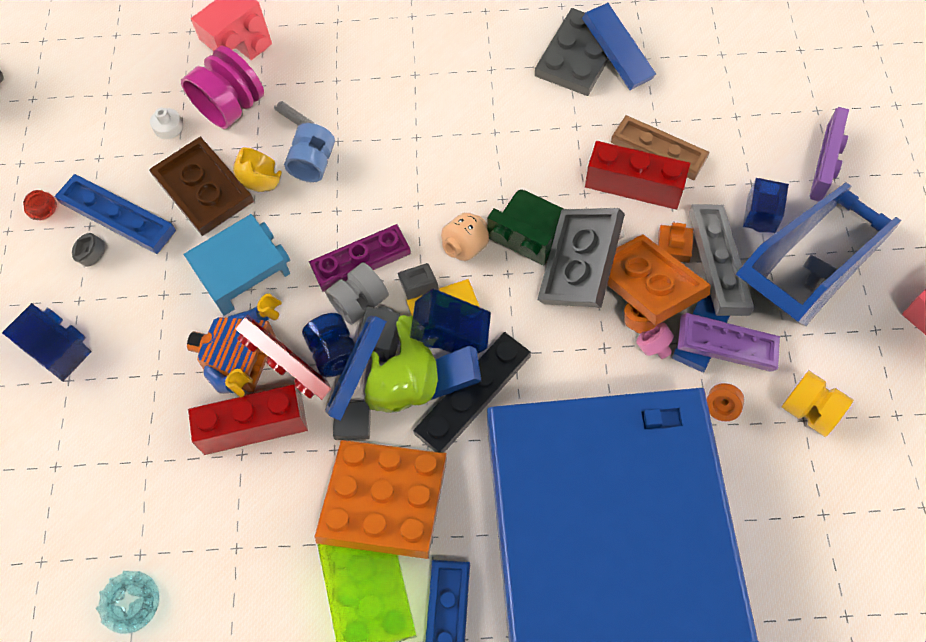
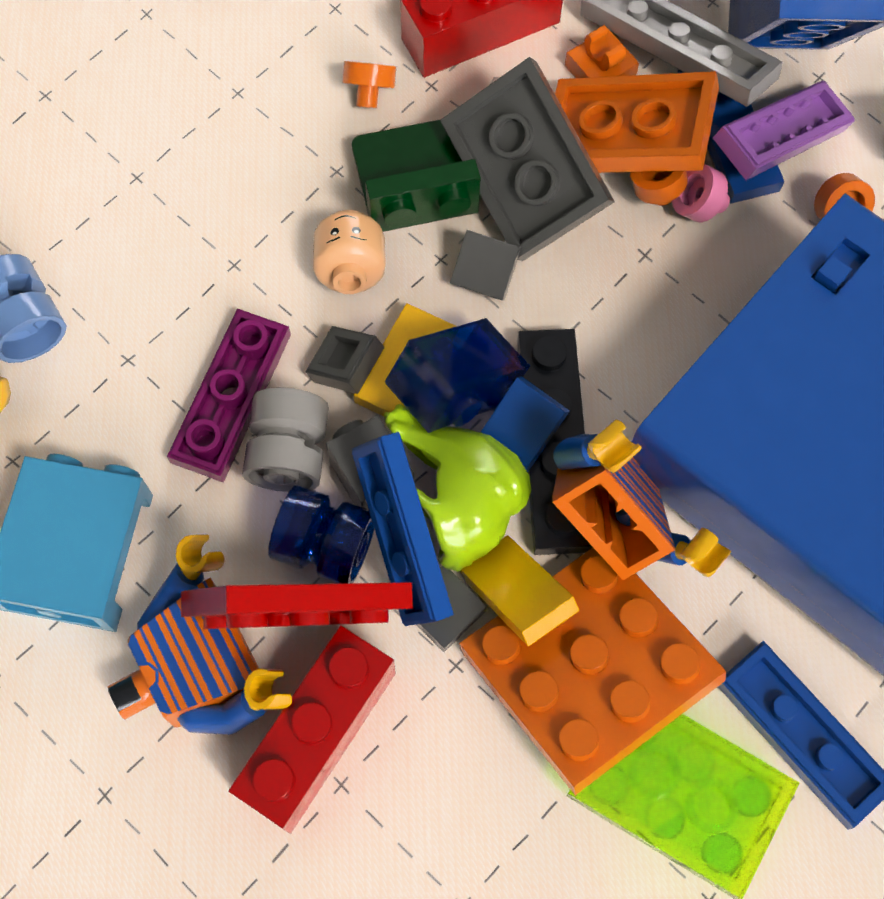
camera: 50 degrees left, 5 degrees up
none -> orange tile [342,61,397,108]
none -> dark grey tile [450,230,522,301]
none -> yellow tile [460,535,579,647]
none -> torso [552,419,731,580]

